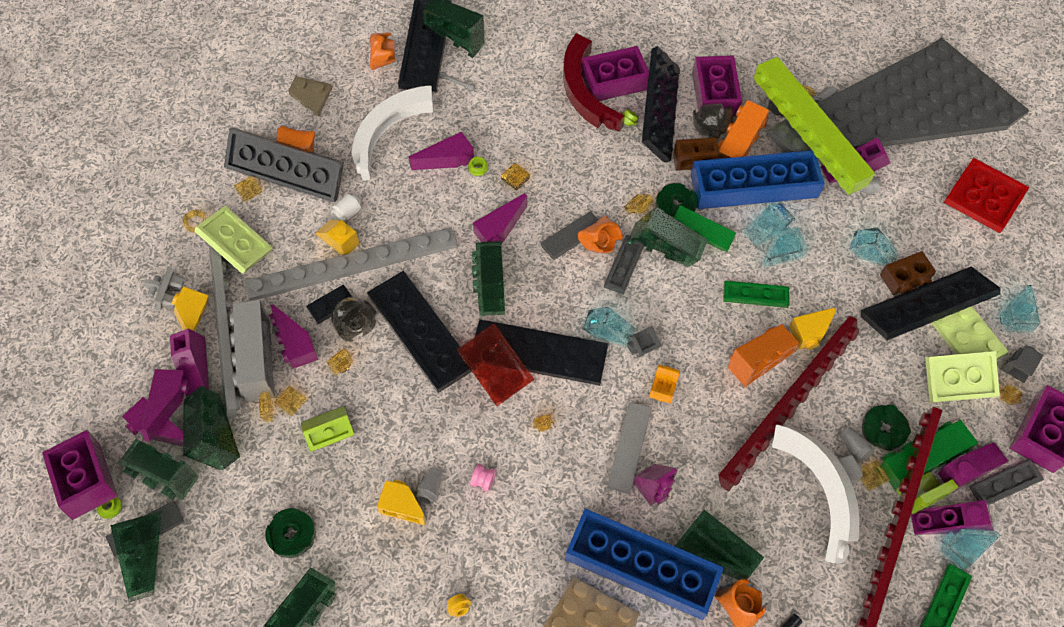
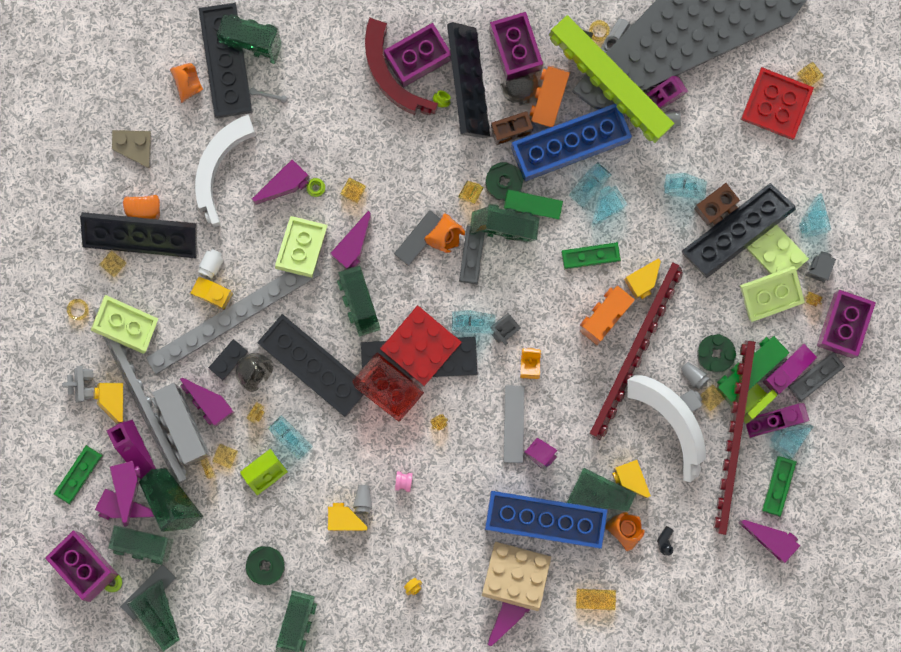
camera: 20 degrees left, 20 degrees up
none -> green tile [54,445,103,505]
none -> clear light blue slope [268,415,313,460]
none -> yellowish green plate [275,216,327,278]
none -> red plate [380,305,462,387]
none -> yellow slope [612,460,651,498]
none -> clear yellow tile [797,61,824,86]

